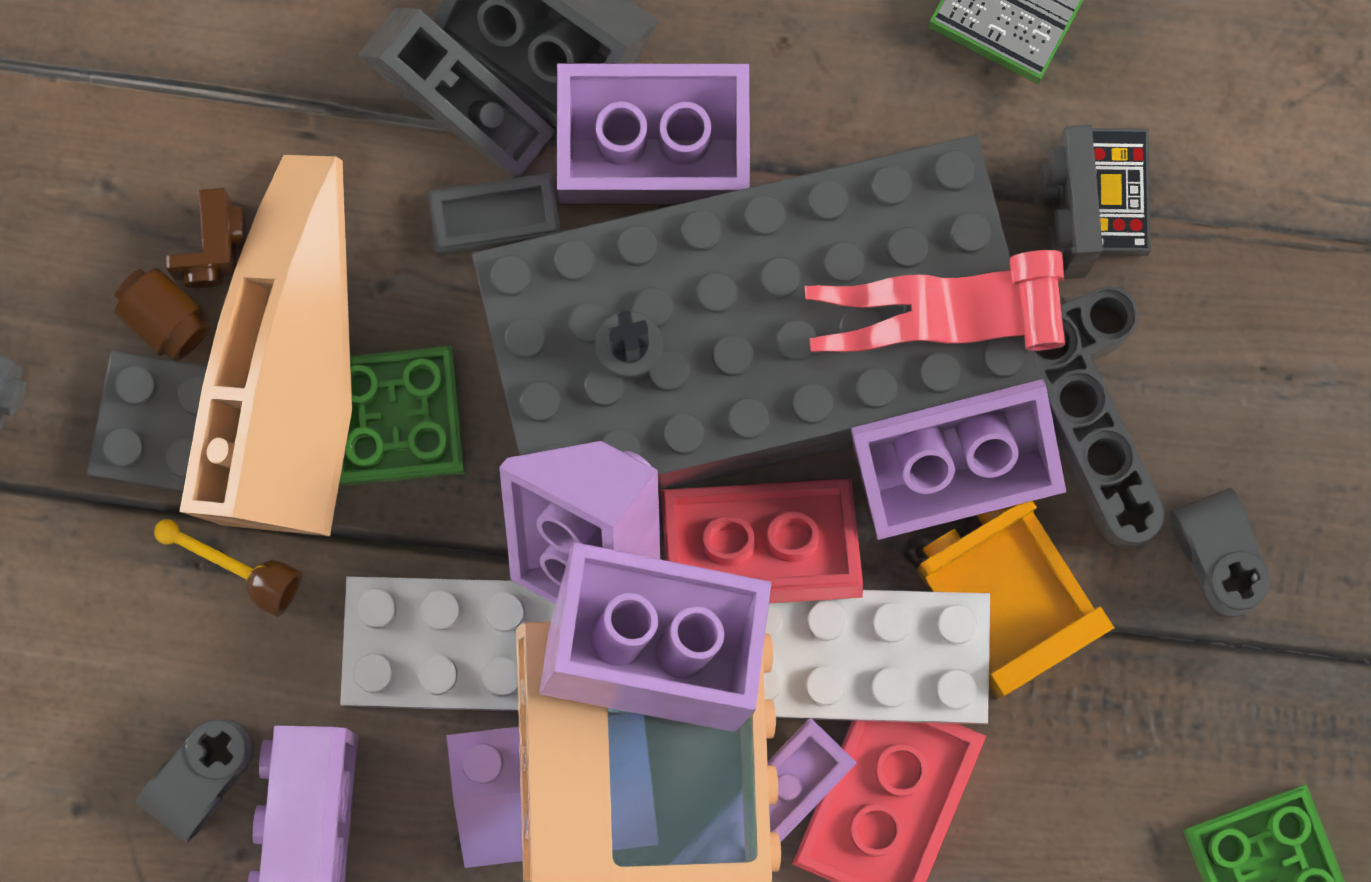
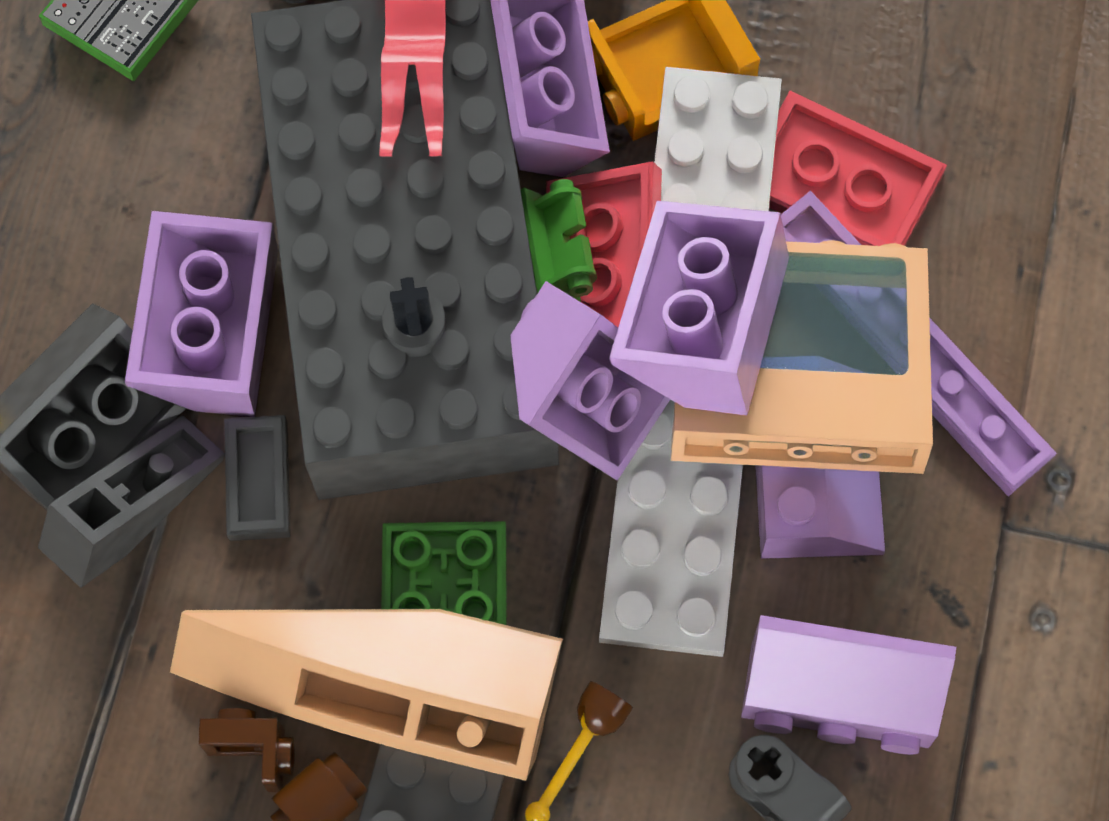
camera: 80 degrees left, 10 degrees down
none -> bright green hinge [520,179,597,302]

